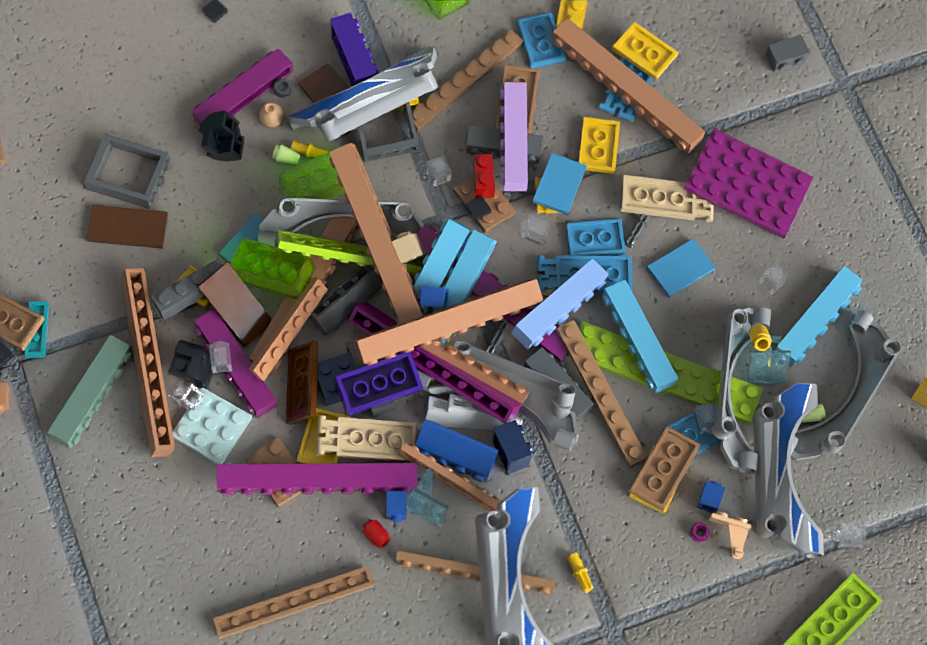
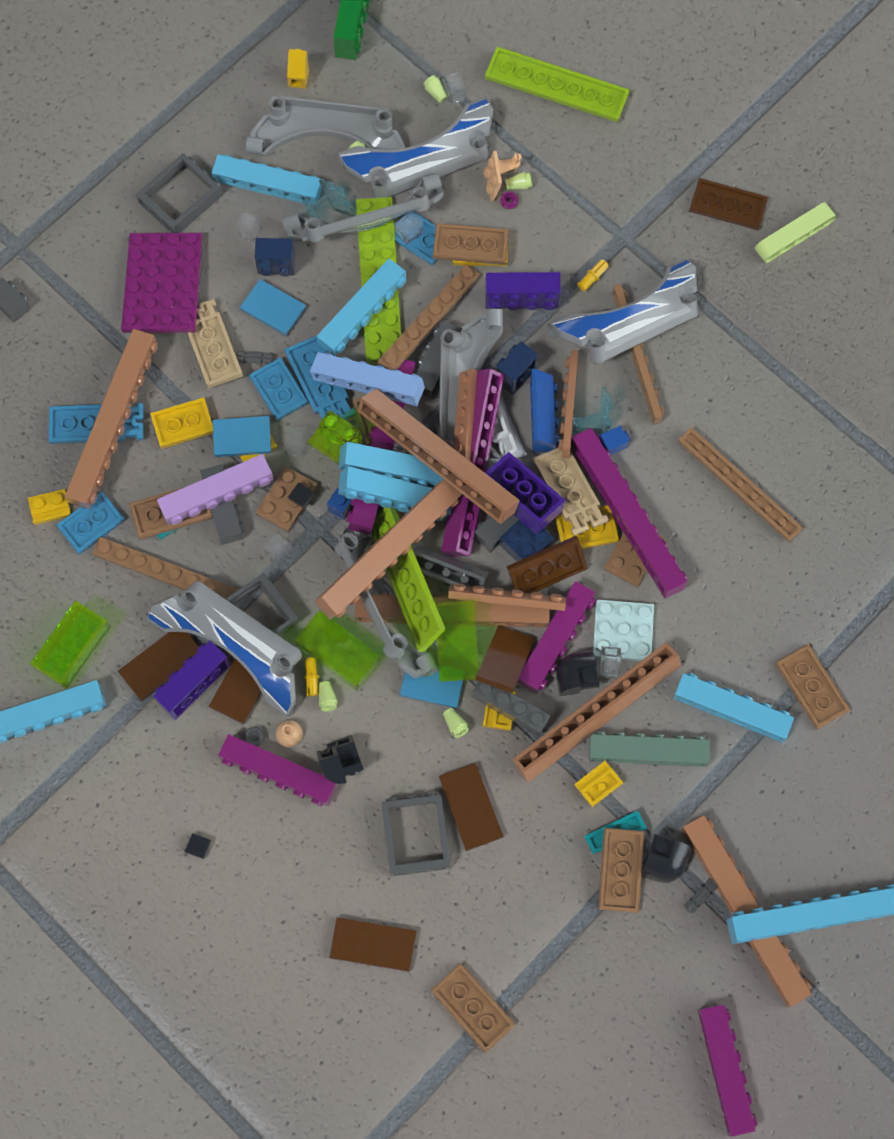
camera: 110 degrees left, 5 degrees up
clear brick [209,341,232,373] -> none
red brick [362,519,391,549] -> none
tan brick [392,231,426,263] -> none
blue brick [418,286,449,308] -> none
red brick [473,154,495,198] -> none
yellow plate [612,22,678,80] -> none
blue brick [697,481,725,513] -> none
yellow brick [749,324,771,351] -> none
none -> reddish brown tile [118,632,199,702]
none -> dark grey window [136,153,222,233]
none -> dark blue brick [254,238,295,276]
none -> clear neon green brick [307,410,362,465]
none -> reddish brown tile [329,917,417,972]
none -> yellowish green cone [423,75,448,103]
none -> yellowish green cone [443,708,469,738]
none -> dark purple brick [485,272,561,310]
none -> yellowish green cone [505,171,532,190]
none -> yellow plate [574,760,623,808]
none -> medium azure brick [673,673,794,743]
none -> medium nougat tile [775,644,850,730]

